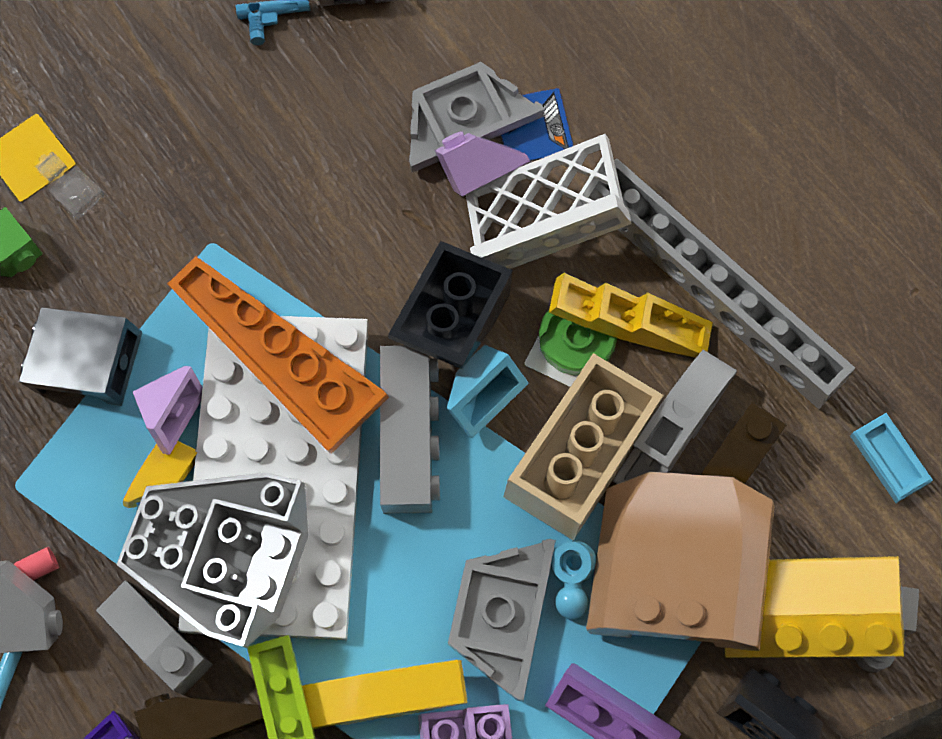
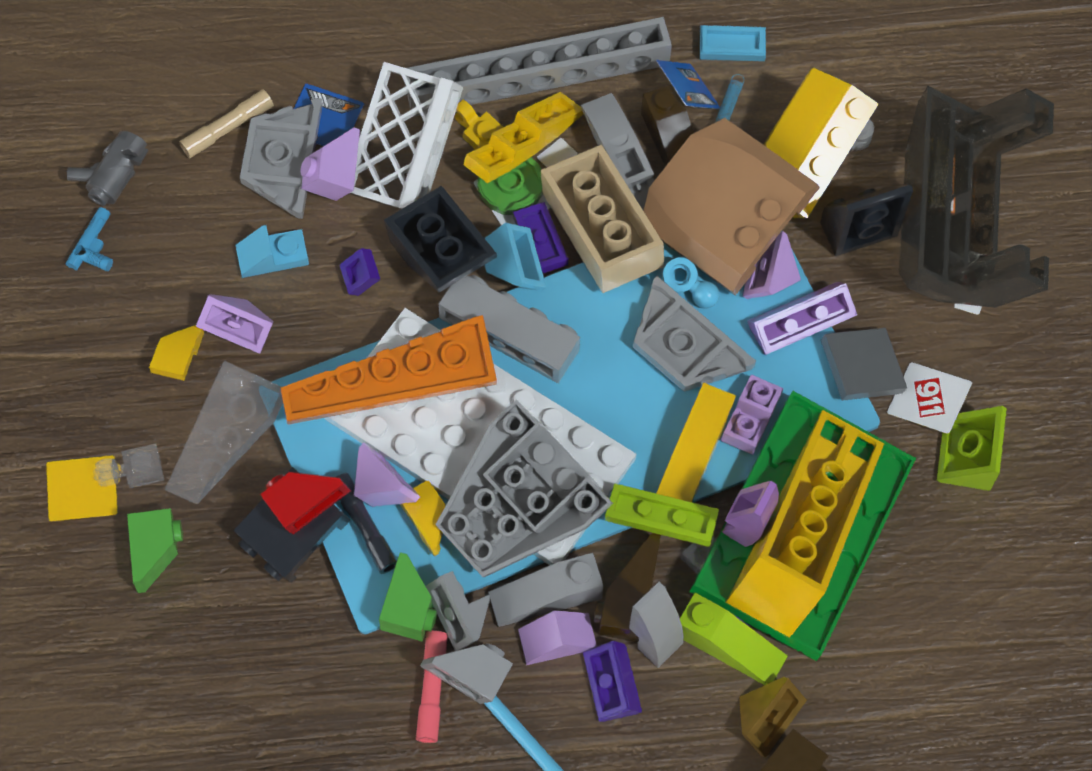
camera: 65 degrees left, 5 degrees down
none -> yellow slope [149,325,205,381]
none -> clear wedge [165,360,283,504]
none -> tan piece [179,89,274,158]
none -> lavender slope [196,294,274,354]
none -> medium azure slope [236,225,309,278]
none -> red slope [260,472,351,535]
none -> black piece [336,473,397,574]
none -> dark purple plate [340,248,380,296]
none -> bright green slope [379,552,437,641]
none -> light grey slope [426,571,490,651]
none -> yellow plate [454,99,503,150]
none -> dark purple plate [513,202,568,273]
none -> lavender slope [518,611,597,665]
none -> white sticker [537,138,577,167]
none -> blue sticker [656,60,720,109]
none -> medium azure piece [715,74,744,122]
none -> lavender slope [743,231,801,299]

